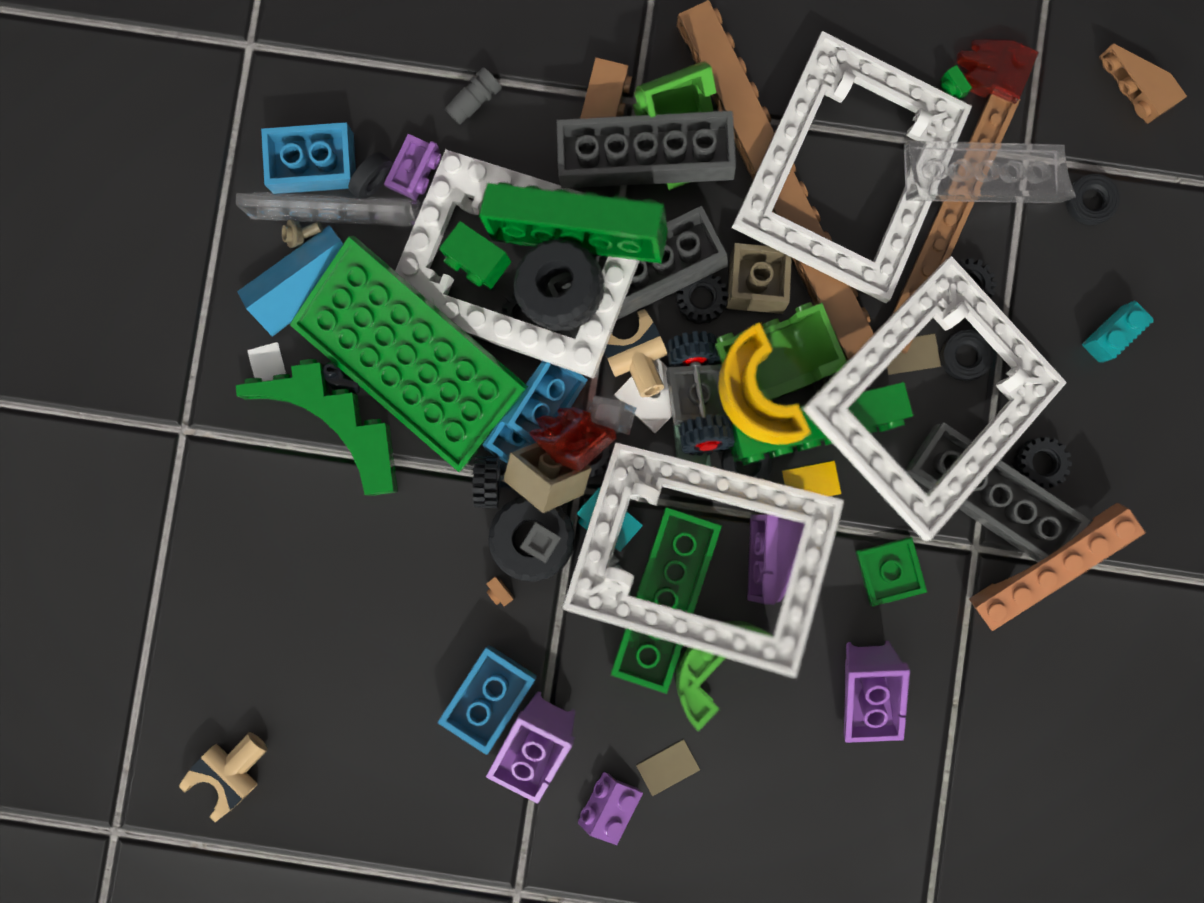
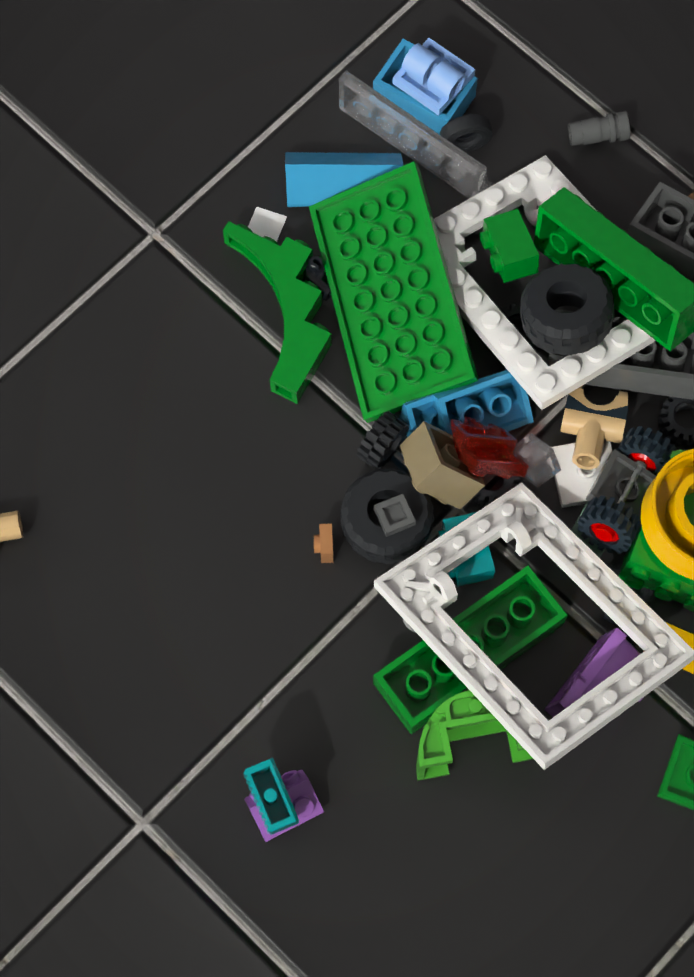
camera: 35 degrees right, 15 degrees down
dark tan plate [282,220,323,248] -> none
medium lavender bracket [384,134,441,201] -> none
dark azure brick [438,645,537,755] -> none
medium lavender piece [486,692,575,804] -> none
dark tan sticker [636,739,700,796] -> none
medium lavender piece [843,641,910,743] -> none
none -> teal brick [243,758,299,835]
none -> light blue plate [393,38,475,116]

